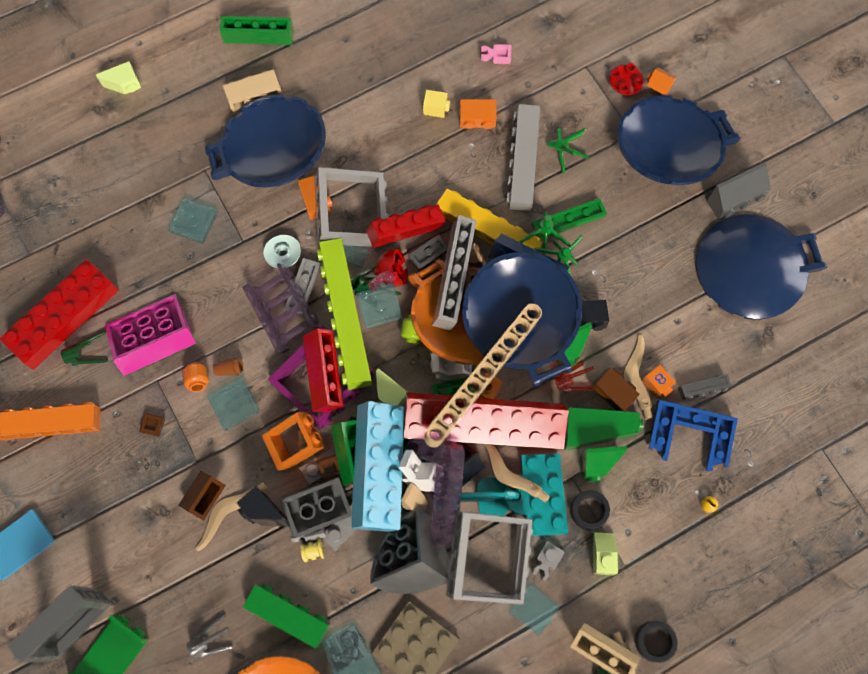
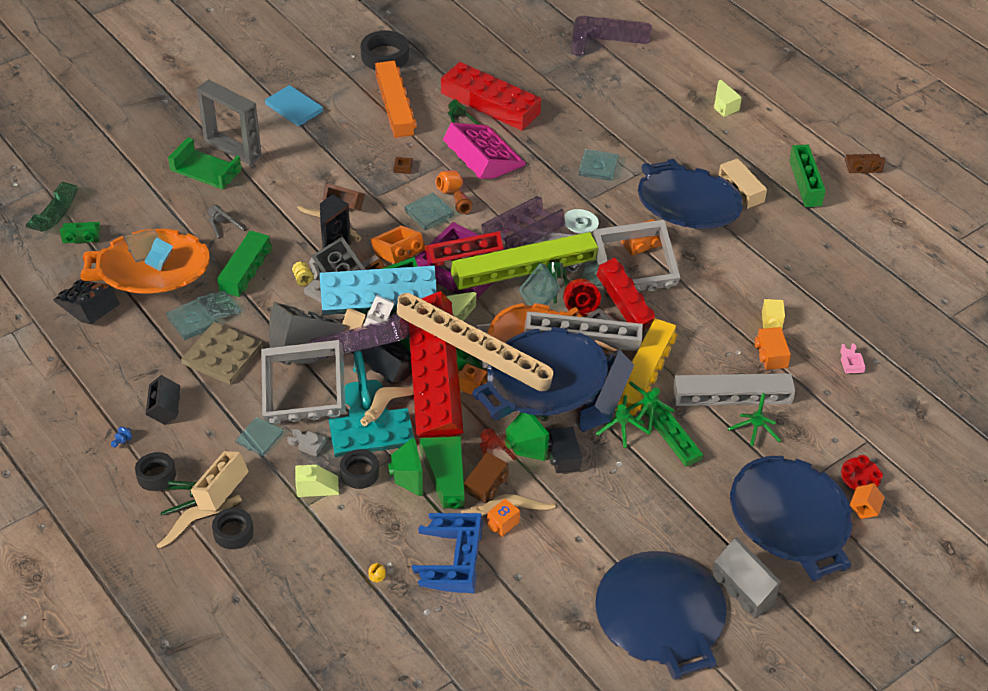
camera: 80 degrees right, 25 degrees down
clear pink arm [368,270,396,291] -> none
dark grey piece [678,374,732,400] -> none

